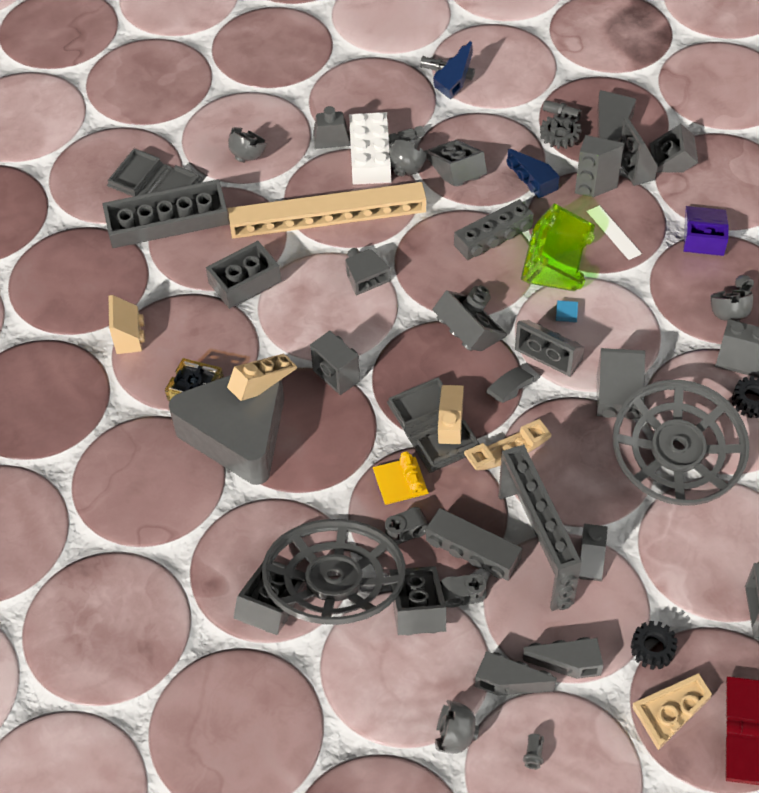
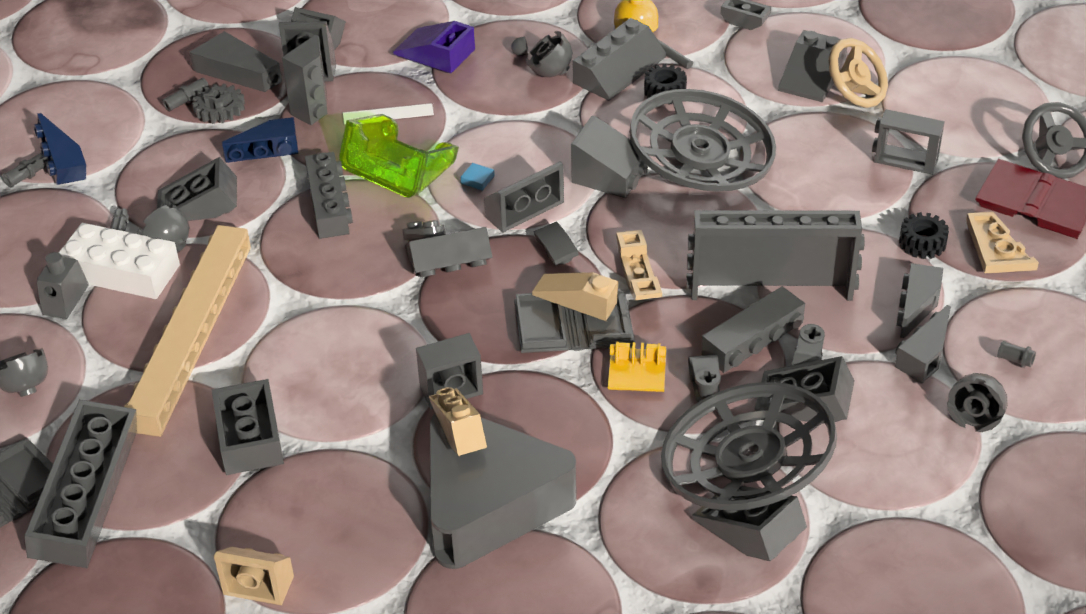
camera: 70 degrees left, 10 degrees down
piece [165,358,224,401] -> none
dark grey torso [345,248,390,296] -> none

